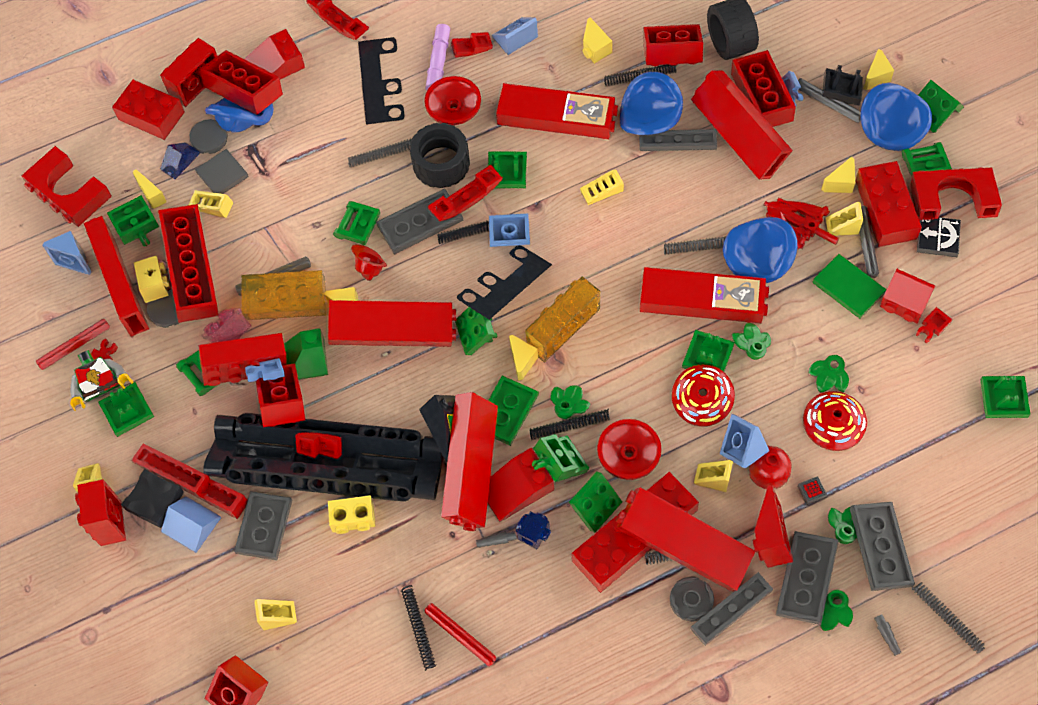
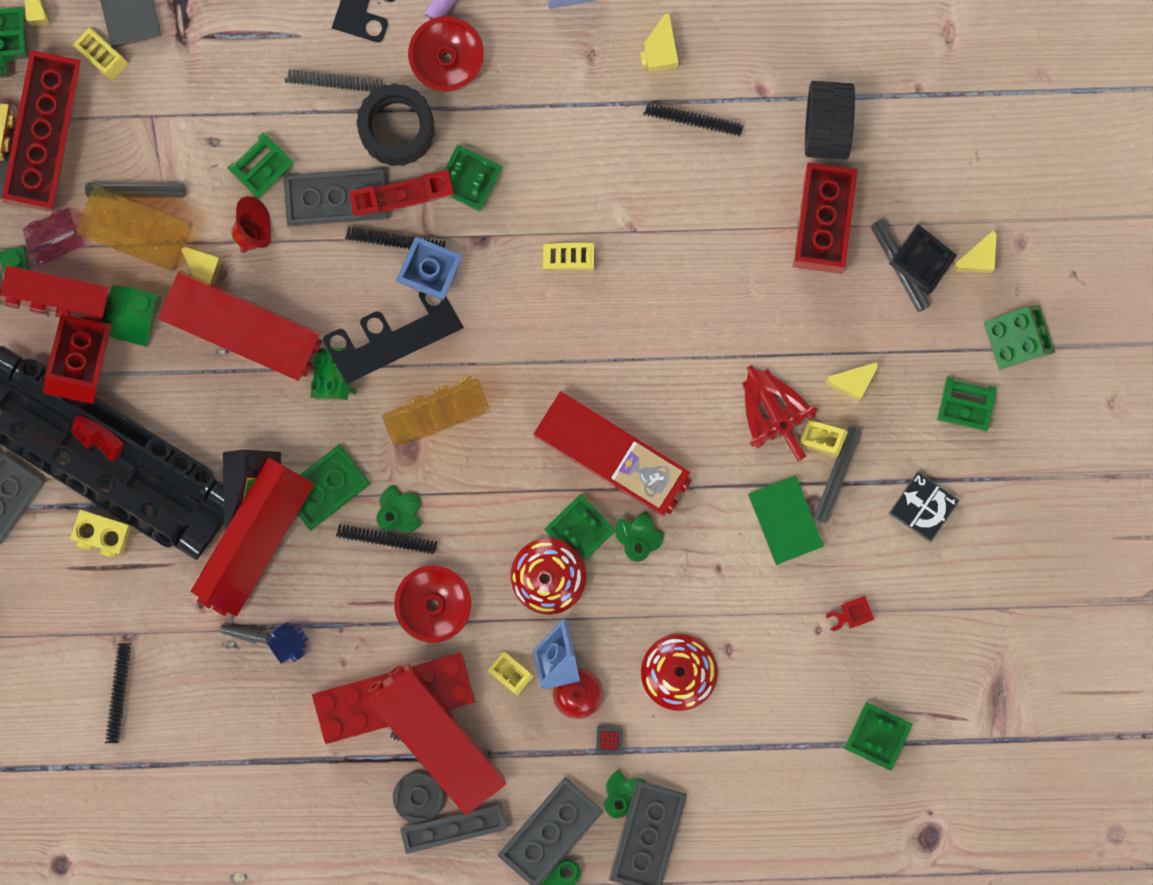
camera: 20 degrees right, 20 degrees up
medium blue plate [245,358,284,382] -> none
red axle [424,603,496,667] -> none
red slope [488,448,554,522] -> none
red brick [496,83,618,139] -> none
light yellow slope [509,335,538,381] -> none
green plate [532,434,590,482] -> none
green plate [569,471,623,533] -> none
blue piece [620,72,683,135] -> none
dark grey plate [639,129,717,151] -> none
red brick [643,24,703,66] -> none
dark grey piece [664,236,726,255] -> none
red brick [691,70,793,180] -> none
blue piece [723,217,798,283] -> none
red slope [752,485,793,568] -> none
medium blue plate [782,71,804,106] -> none
green plate [808,355,849,393] -> none
red brick [855,161,922,247] -> none
blue piece [860,83,932,151] -> none
slope [880,269,935,324] -> none
red arch [910,167,1002,221] -> none

